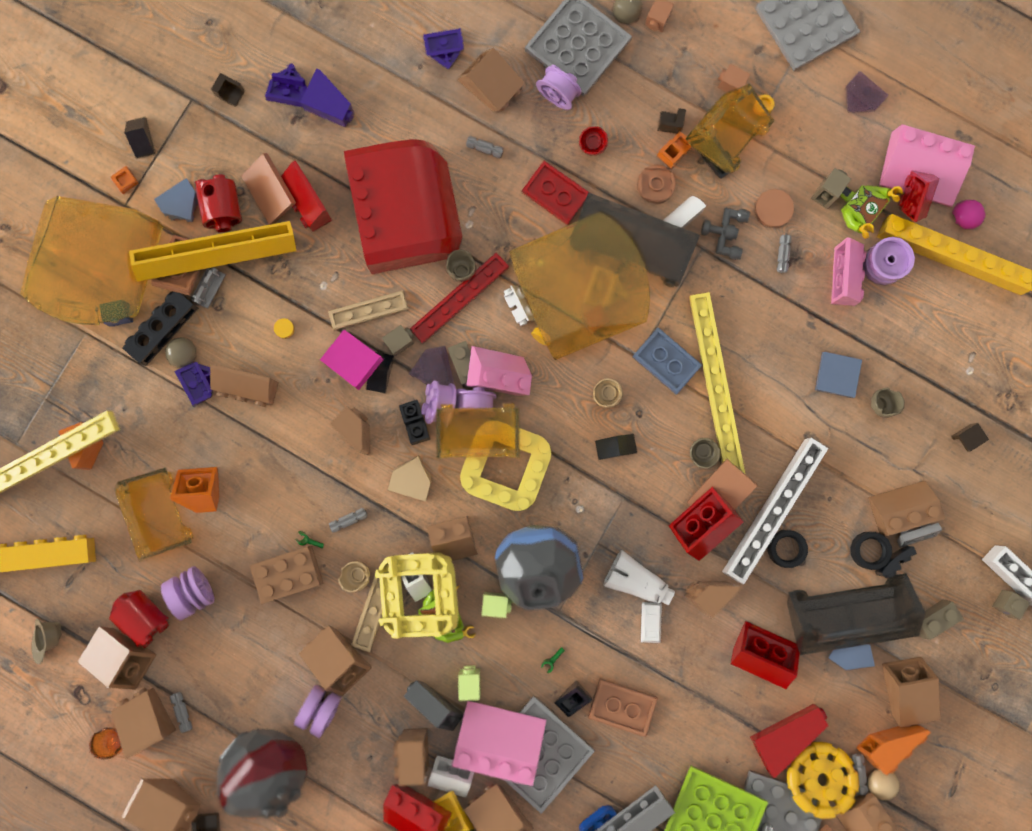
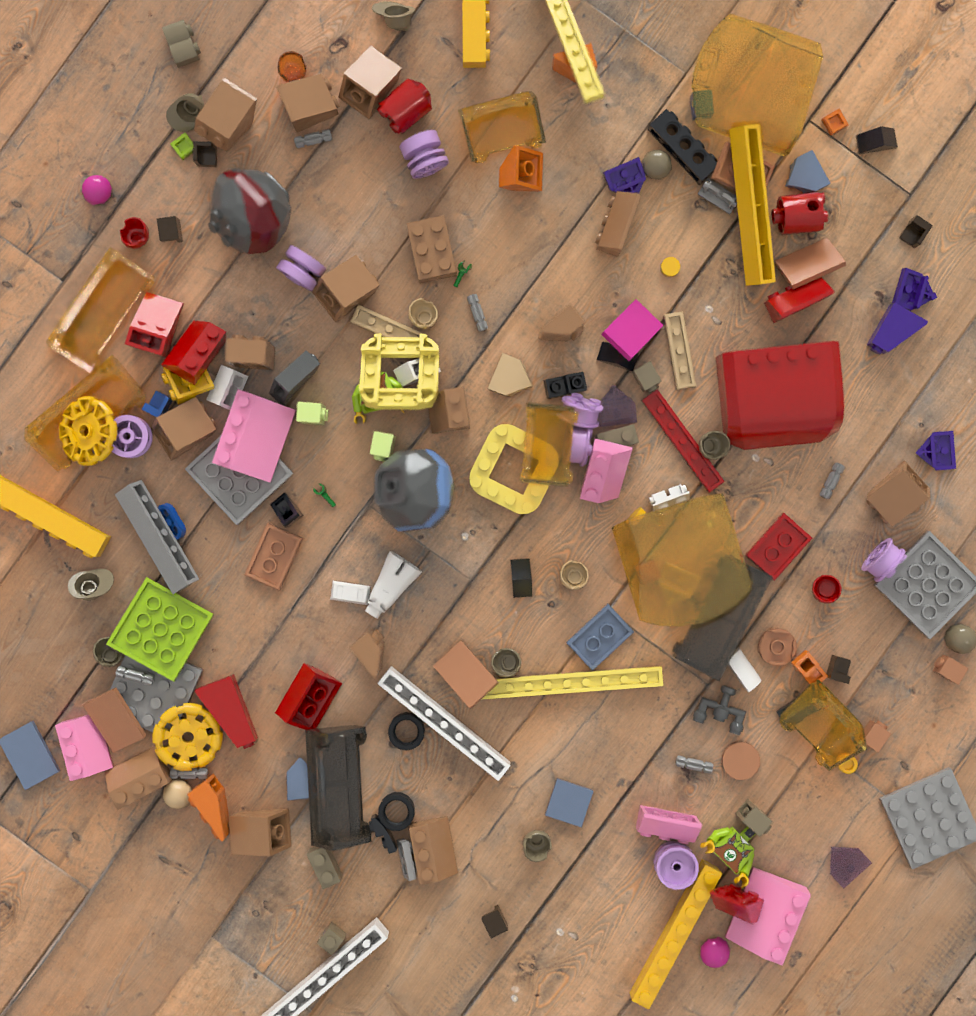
camera: 95 degrees right, 5 degrees up
red slope [669,487,744,561] -> none

